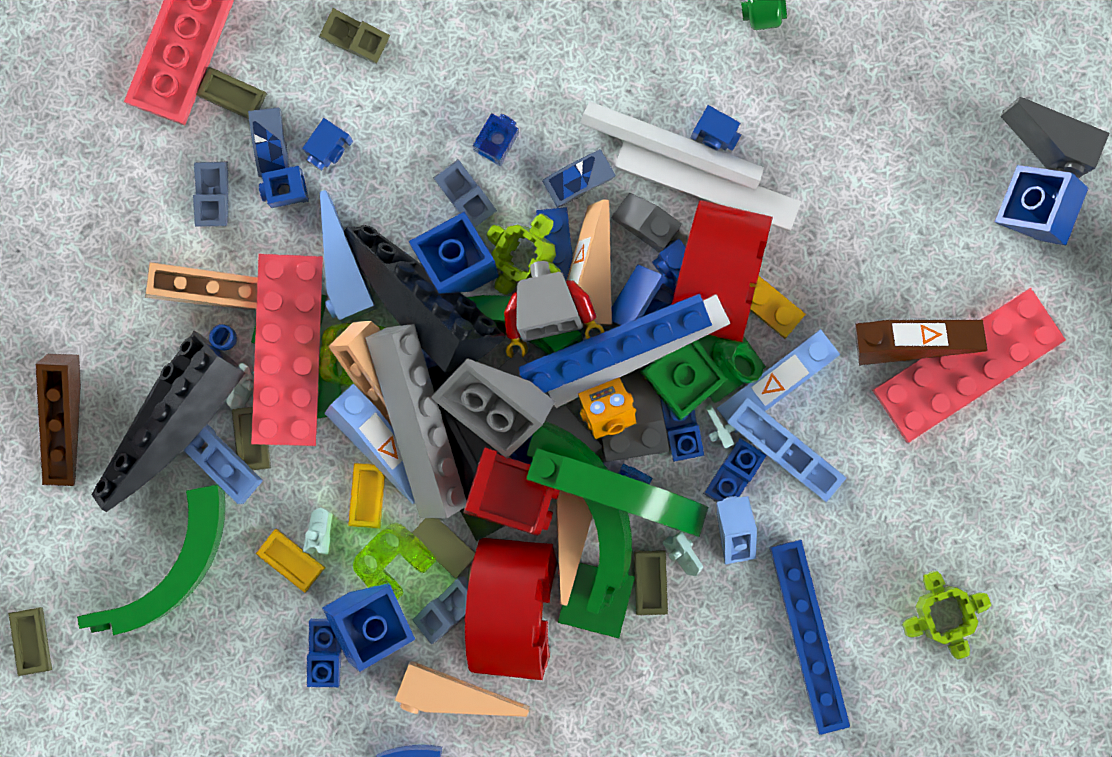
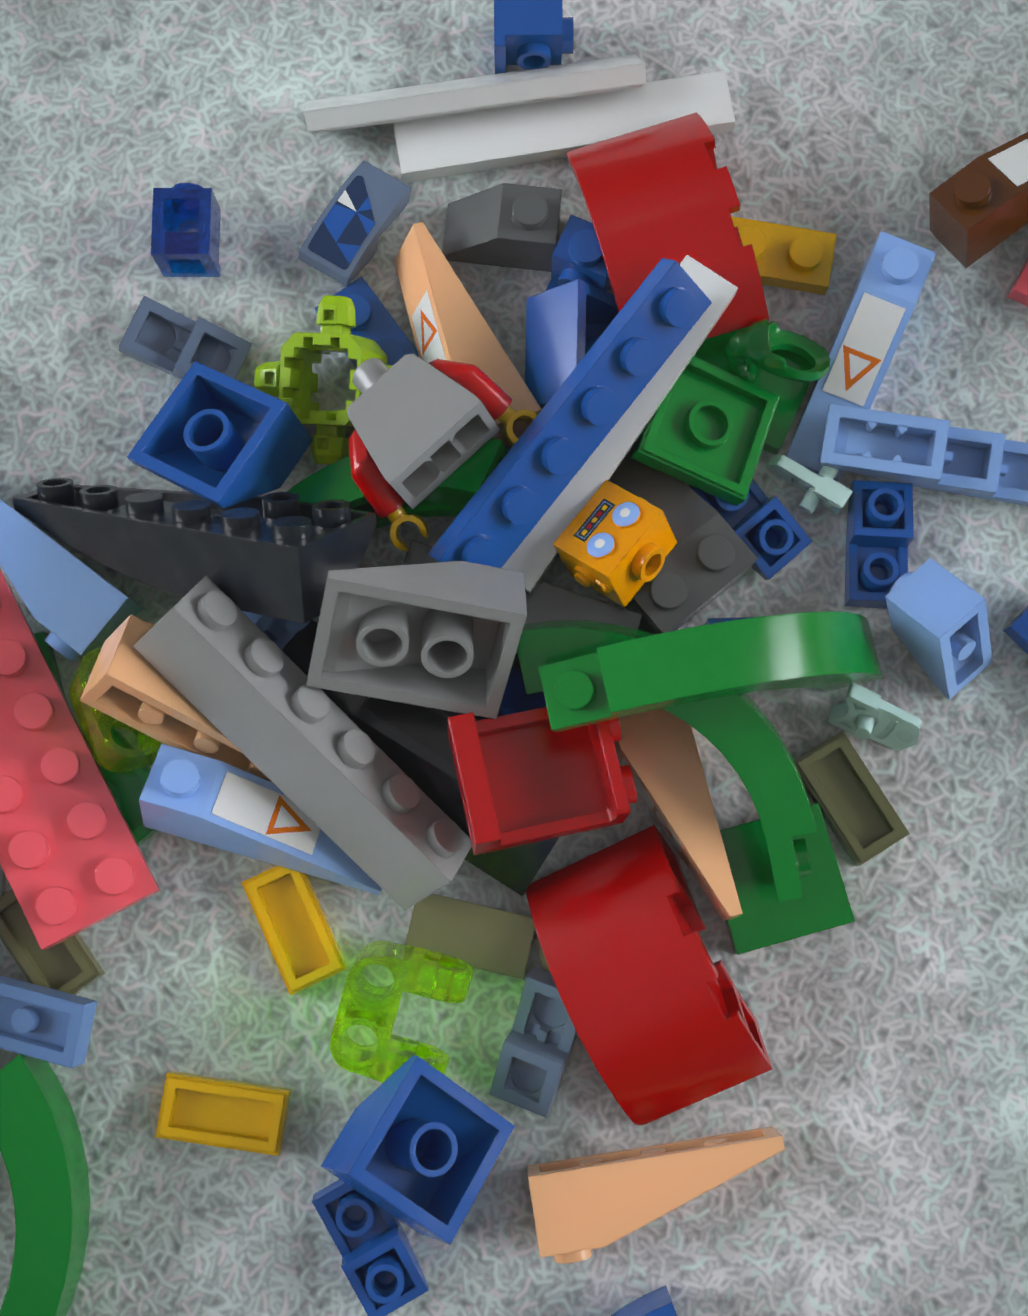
camera: 30 degrees left, 5 degrees down
light aqua piece [303,508,333,555] -> none

